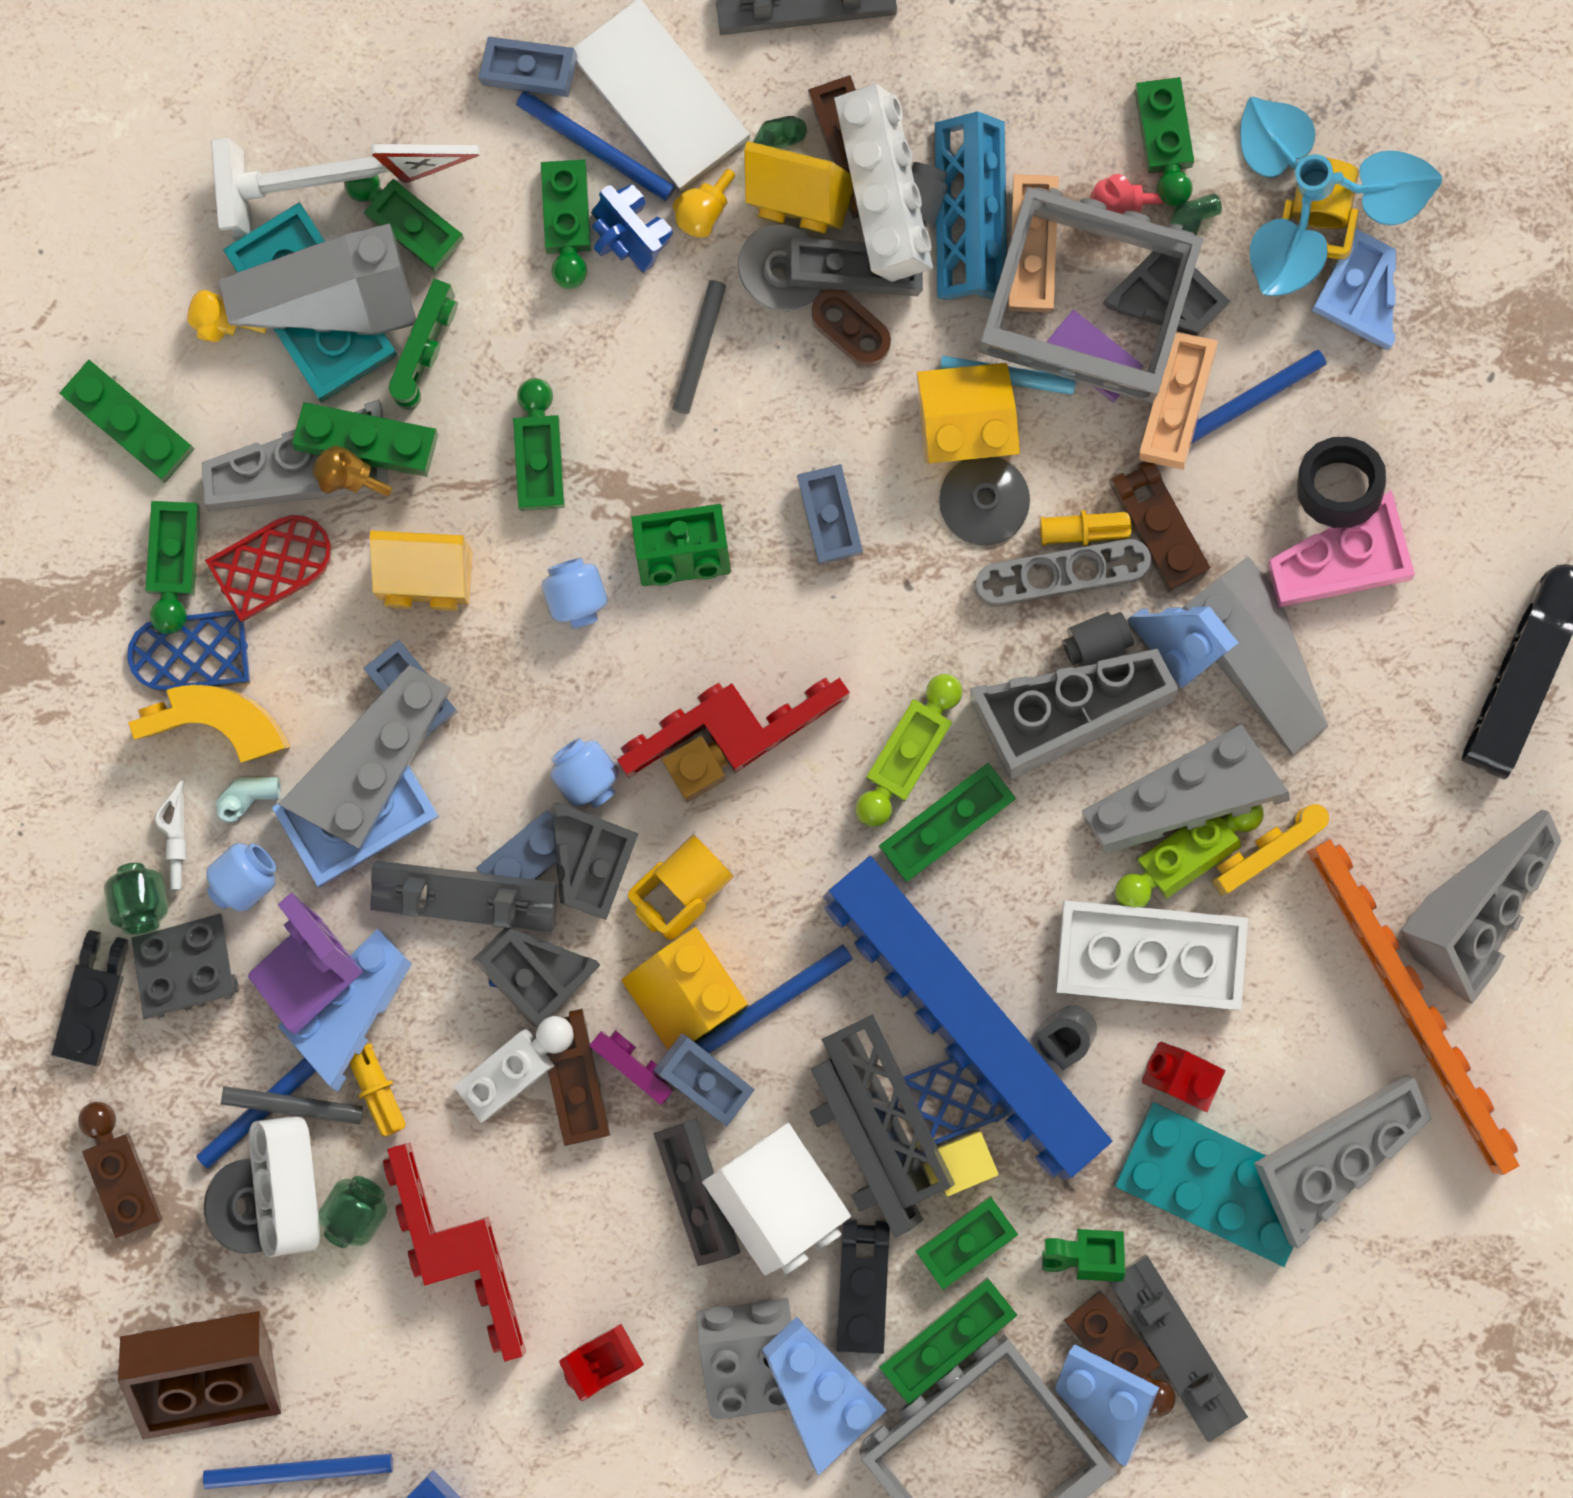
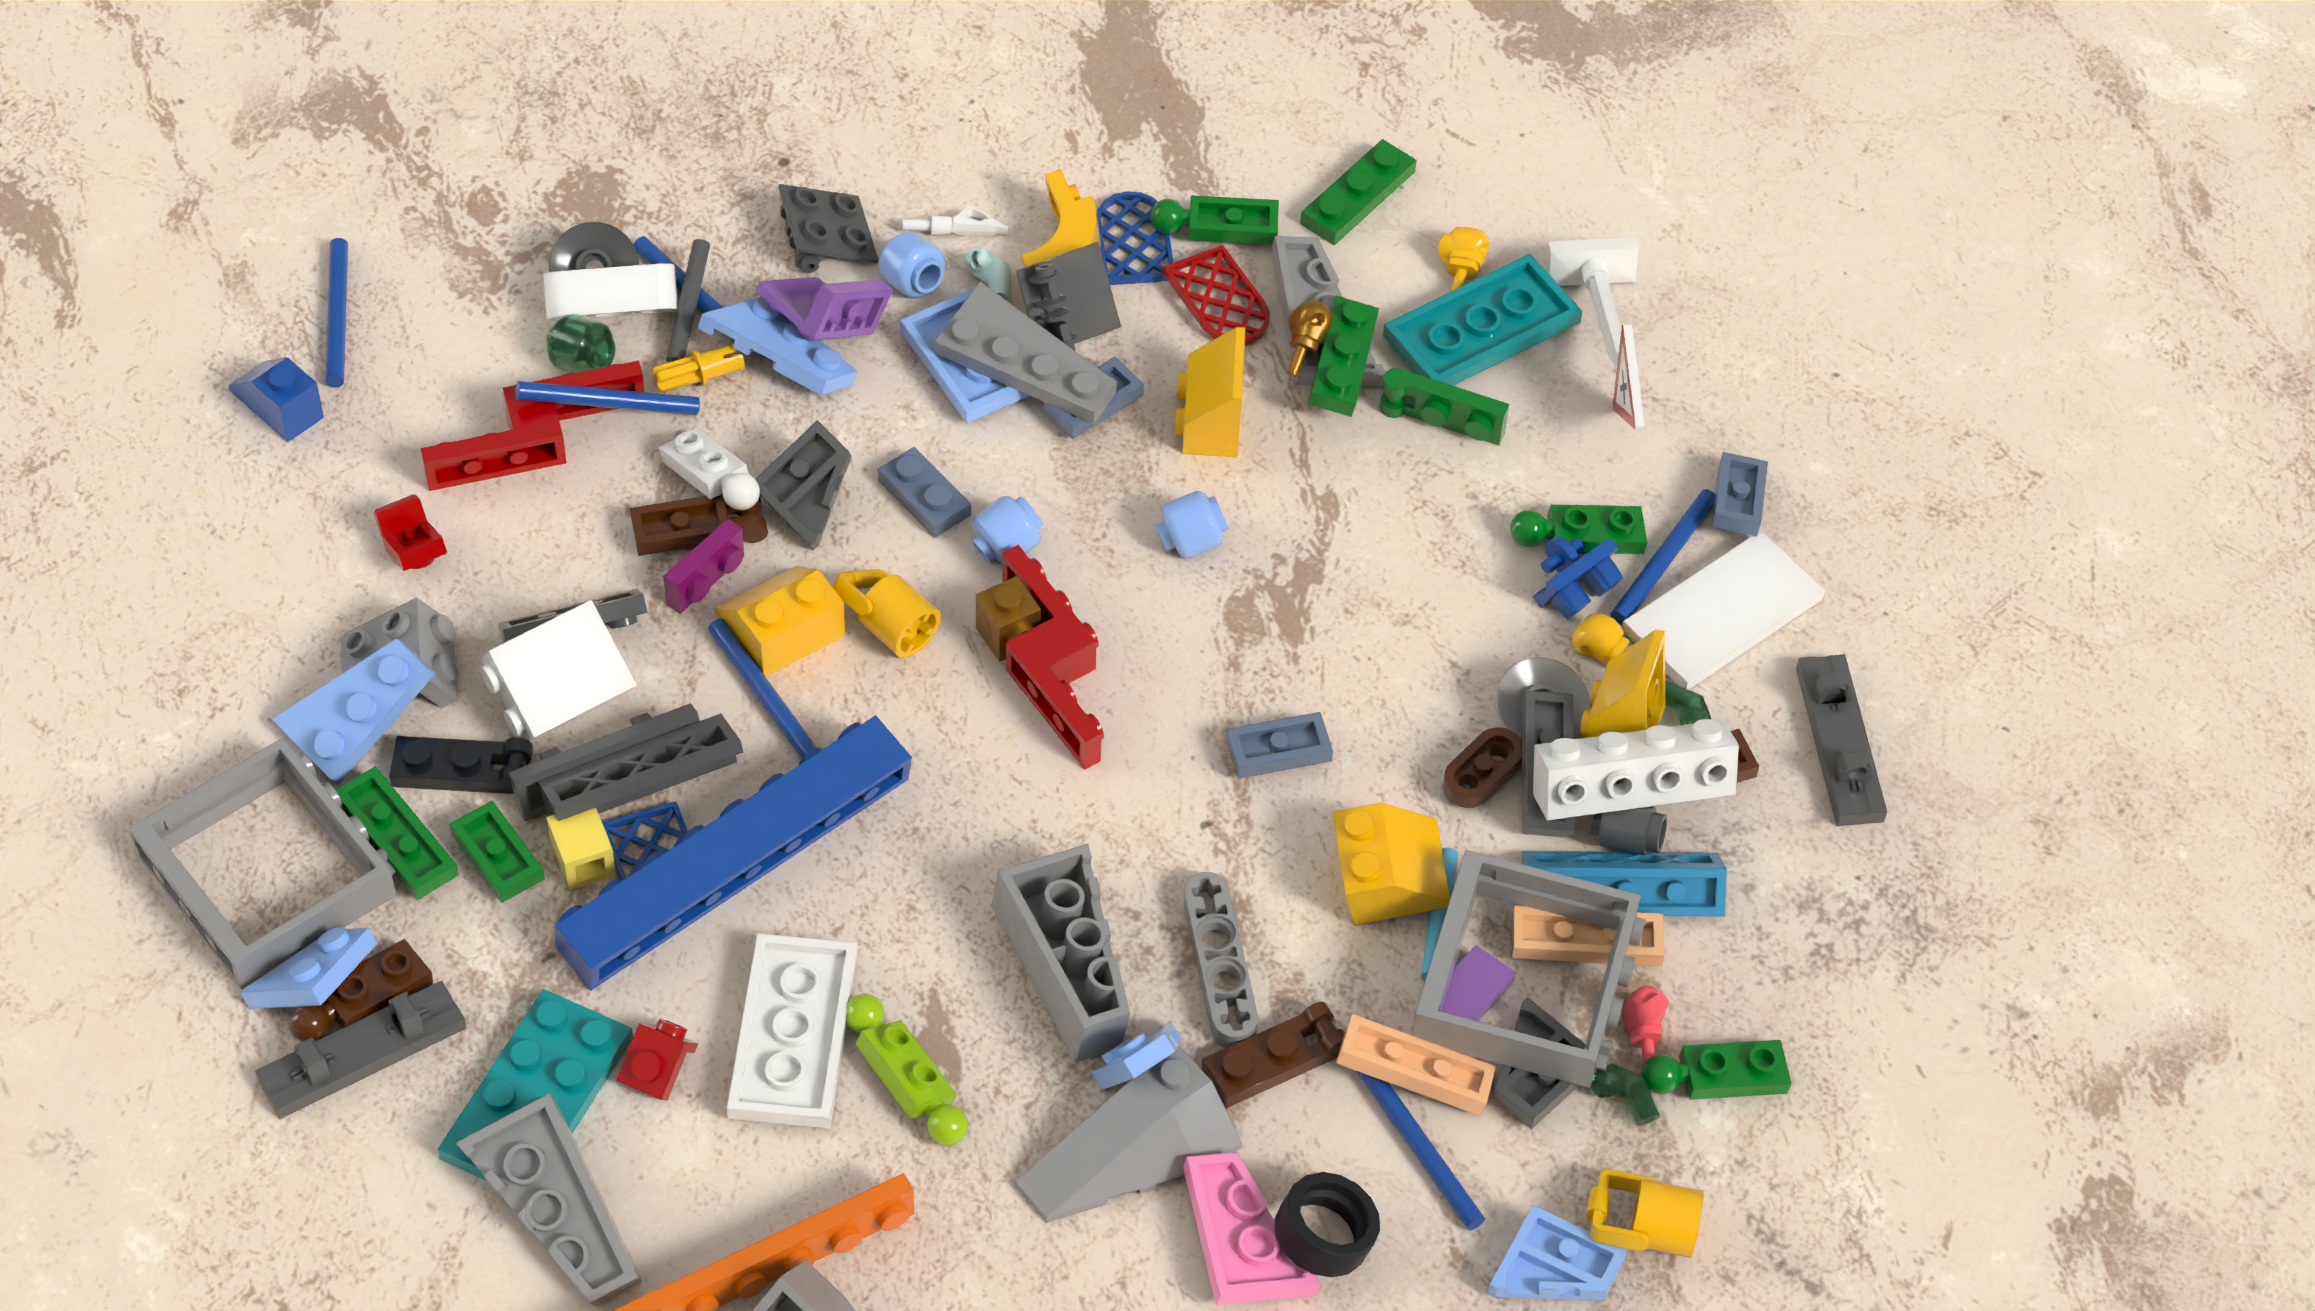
camera: 90 degrees right, 30 degrees down
black hinge [51,930,129,1066] -> none
reddish brown plate [78,1101,163,1238] -> none
clear green head [103,862,169,935] -> none
reddish brown slope [118,1311,281,1440] -> none
light grey wedge [218,223,416,335] -> none
green plate [344,175,464,273] -> none
dark grey hinge [370,860,557,932] -> none
green plate [513,378,565,511] -> none
dark grey wing [551,802,639,920] -> none
green bracket [631,504,731,586] -> none
sand blue plate [654,1033,755,1127] -> none
dark grey bar [672,280,726,414] -> none
lime plate [855,674,963,827] -> none
green plate [878,762,1016,883] -> none
dark grey dish [939,457,1030,545] -> none
dark grey plate [1035,1006,1097,1071] -> none
yellow axle [1039,510,1131,547] -> none
green plate [1042,1229,1125,1282] -> none
dark grey brick [1062,612,1134,667] -> none
light grey wing [1082,724,1290,853] -> none
yellow plate [1211,804,1329,896] -> none
medium azure plant [1240,97,1442,296] -> none
none -> blue bar [515,381,700,415]
none -> dark grey hinge [1016,242,1121,351]

